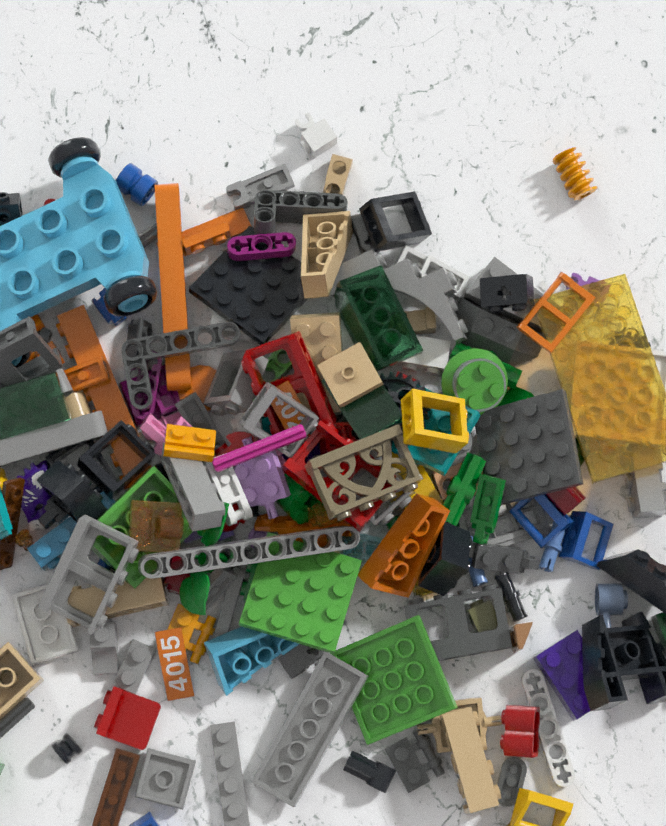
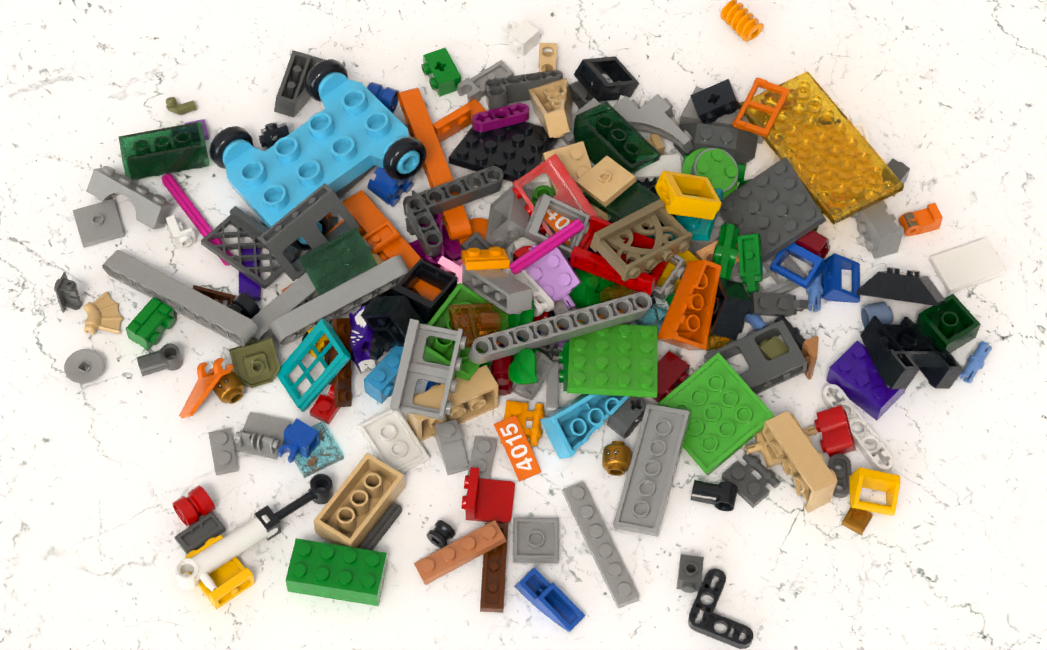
camera: 10 degrees left, 20 degrees down
clear orange arm [15,529,34,551] -> none
none -> dark grey wedge [274,50,325,117]
none -> nougat plate [414,520,507,585]
none -> green brick [421,47,461,97]
none -> pearl gold head [602,441,632,476]
none -> dark red brick [652,351,690,403]

